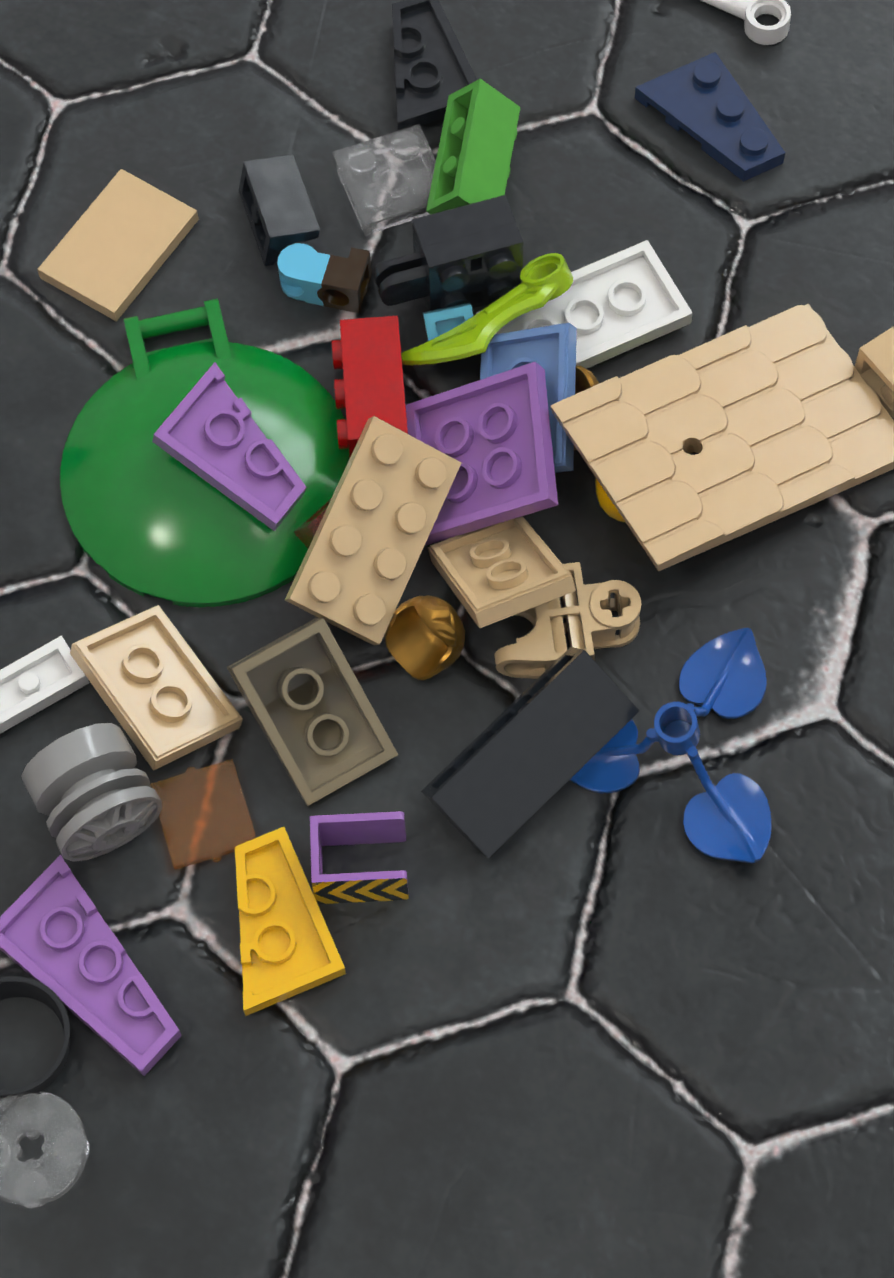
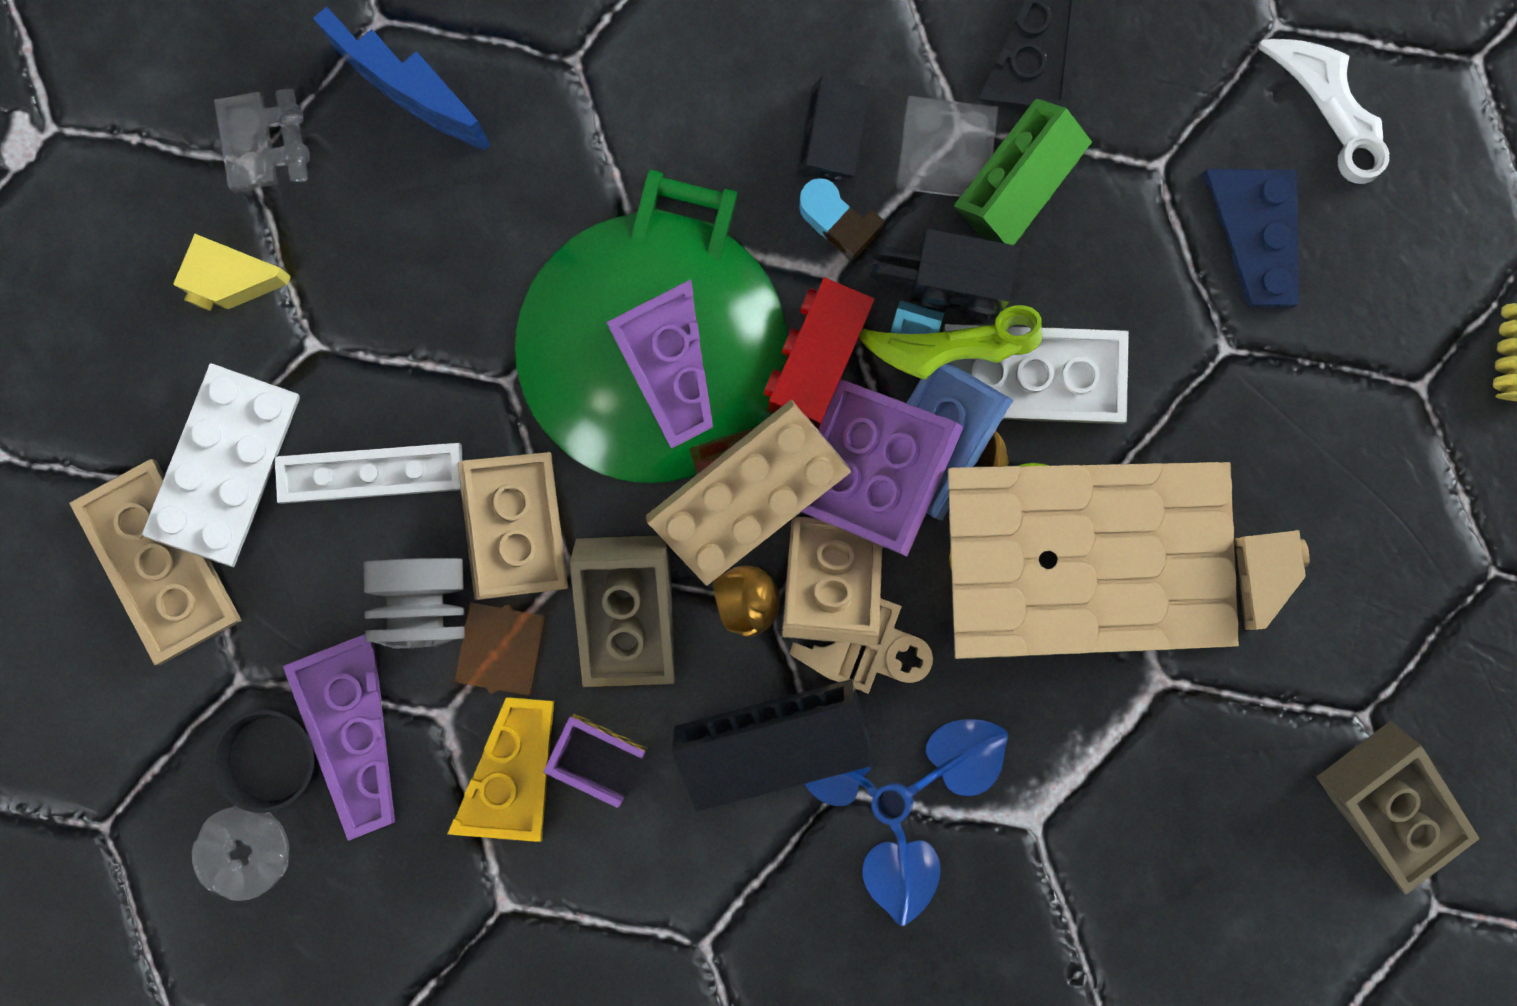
camera: 25 degrees right, 20 degrees up
tan tile [37,169,199,322] -> none

